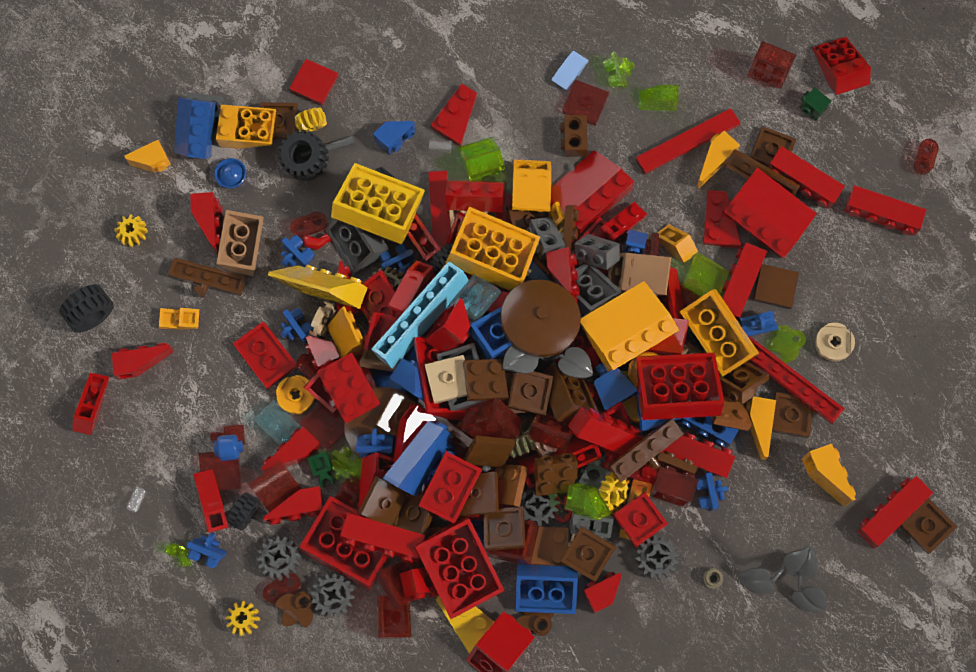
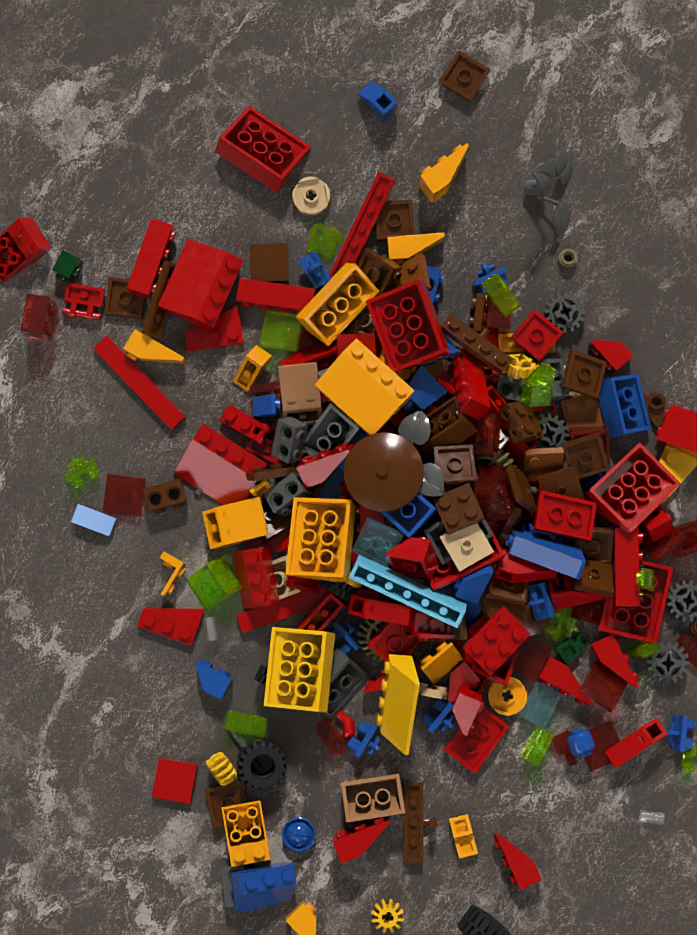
camera: 105 degrees left, 10 degrees up
red slope [72,372,109,436] -> none
black tyre [227,492,261,531] -> none
clear neon green slope [639,84,679,111] -> none
red brick [661,432,736,478] -> none
red brick [844,185,927,235] -> none
red brick [857,476,933,549] -> none
clear red plate [913,139,939,175] -> none
none -> red plate [62,283,106,322]
none -> light orange bracket [160,551,186,597]
none -> red slope [215,106,311,193]
none -> clear neon green slope [223,710,268,738]
none -> blue slope [358,81,398,121]
none -> slope [452,686,484,736]
none -> clear neon green slope [481,273,521,318]
none -> clear neon green hips [520,726,554,767]
none -> clear neon green axle [628,642,661,658]
none -> clear neon green slope [636,568,655,591]

